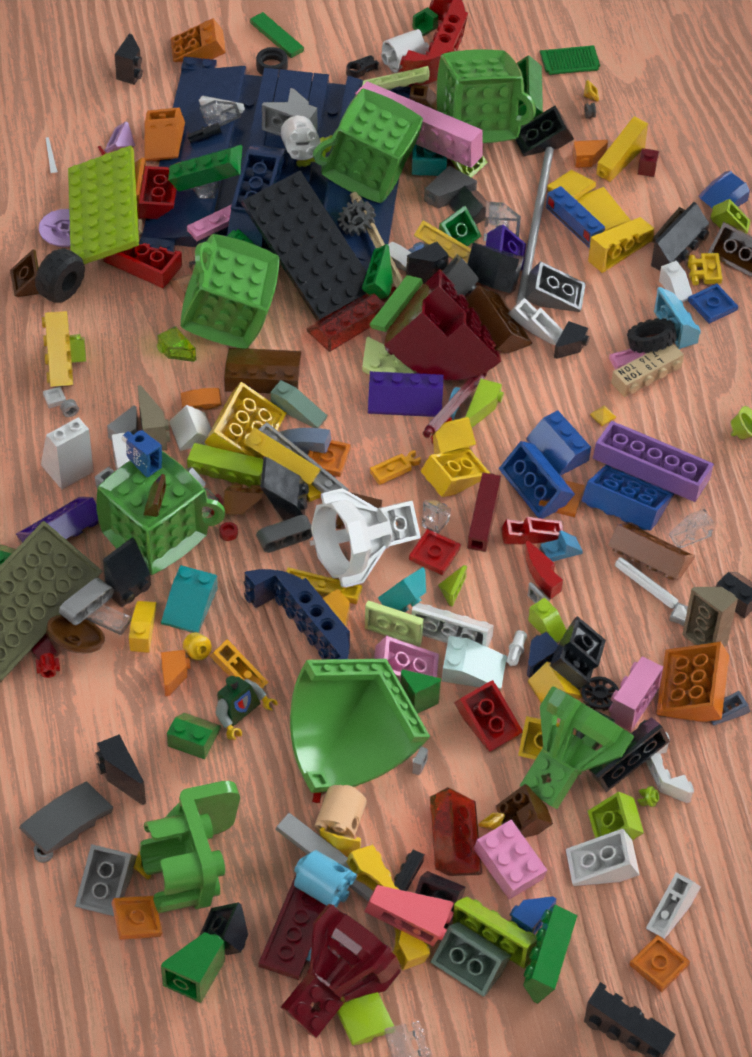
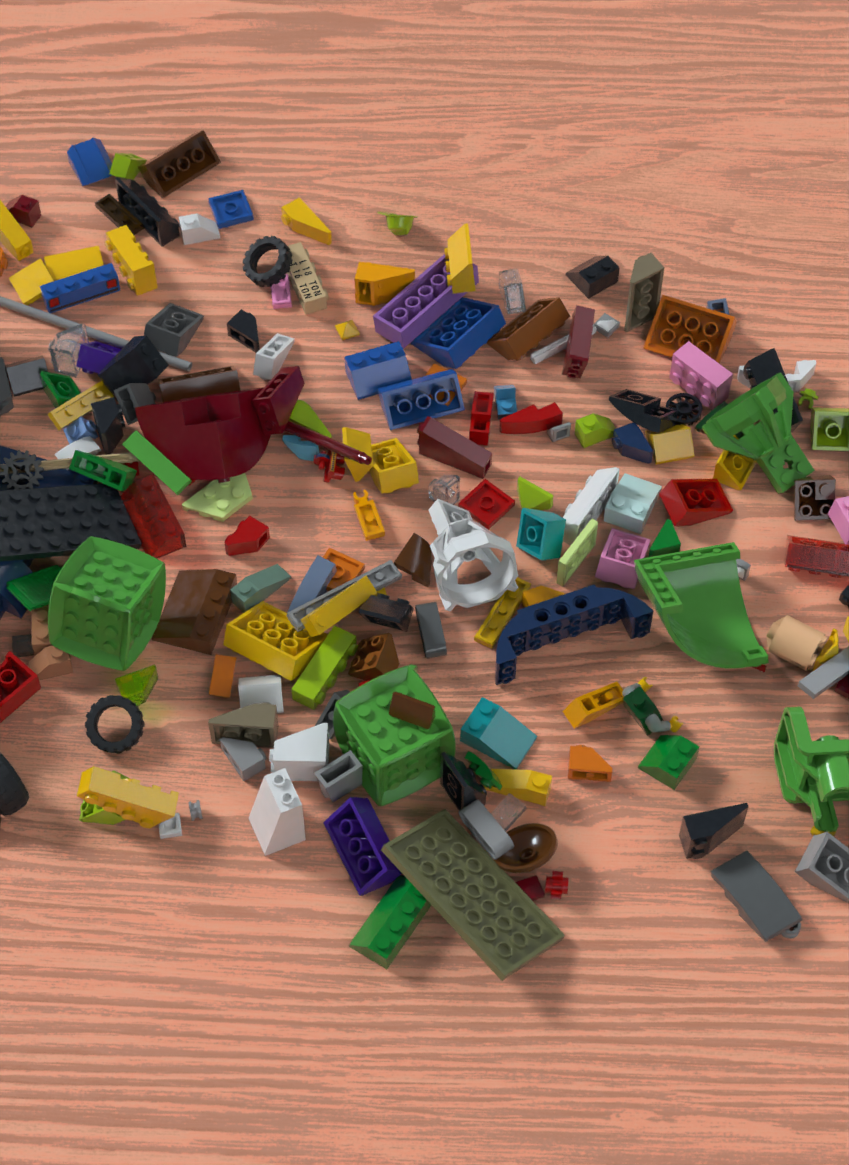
camera: 75 degrees left, 5 degrees up
blue torso [122,430,162,478] -> none
yellow head [182,632,212,660] -> none
dark purple slope [368,371,444,417] -> none
yellow slope [478,812,505,830] -> none
white axle [506,630,527,666] -> none
white slope [508,298,563,345] -> none
medium azure slope [654,287,701,349] -> none
yellow plate [687,253,723,286] -> none
none -> black tyre [85,695,145,753]
none -> red slope [224,515,270,556]
none -> white slope [253,333,295,380]
none -> dark red slope [253,366,305,435]
none -> yellow slope [281,197,332,245]
none -> light orange slope [355,261,415,306]
none -> yellow slope [444,223,476,294]
none -> green slope [464,751,502,790]
none -> dark red slope [562,305,595,379]

